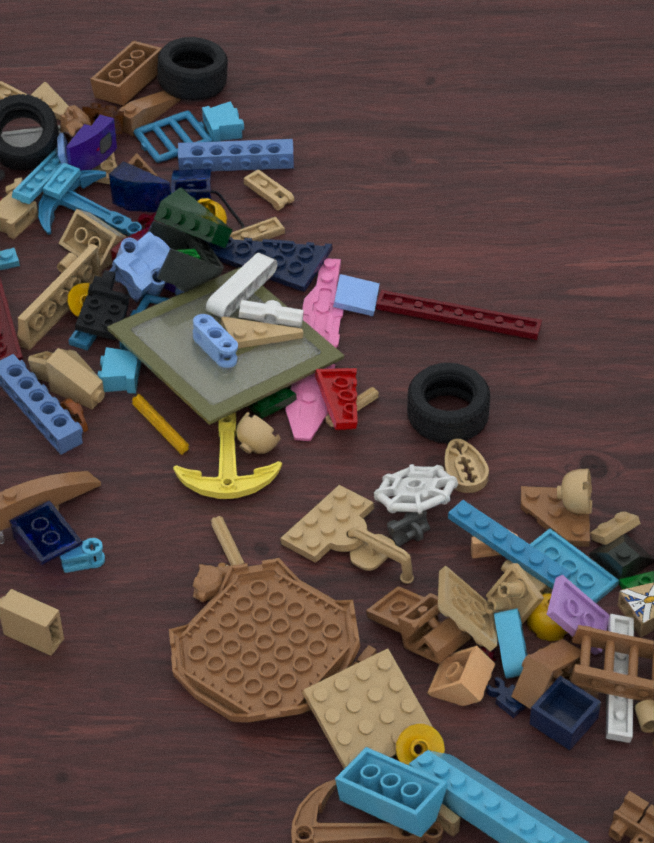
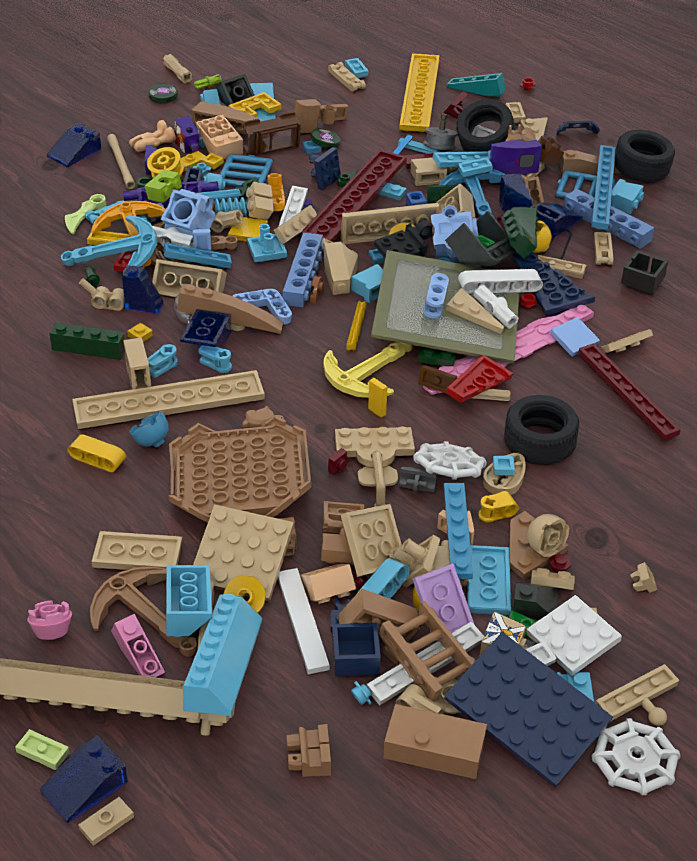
camera: 45 degrees right, 5 degrees down
medium nougat brick [90,41,162,106] -> none
tan axle [211,516,244,566] -> none
tan cylinder [236,412,281,454] -> none
none -> yellow beam [67,435,126,472]
none -> tan plate [72,370,265,429]
none -> tan plate [92,531,183,570]
none -> dark azure cylinder [129,411,169,448]
none -> medium azure piece [147,344,178,378]
none -> light blue beam [233,289,292,325]
none -> white tile [277,568,330,674]
none -> dark red plate [328,448,347,475]
none -> medium azure plate [351,681,371,705]
none -> yellow tile [368,378,387,418]
none -> blue brick [405,191,427,206]
none -> reddish brown tile [418,365,458,393]
none -> dark green plate [427,185,457,202]
none -> yellow piece [478,491,519,523]
none -> medium azure plate [493,456,515,475]
none -> red plate [520,293,537,309]
none -> dark red plate [550,554,571,573]
none -> dark blue piece [556,120,600,135]
none -> dark azure plate [591,145,616,230]
none -> tan plate [599,329,653,353]
none -> pearl dark grey piece [621,250,668,294]

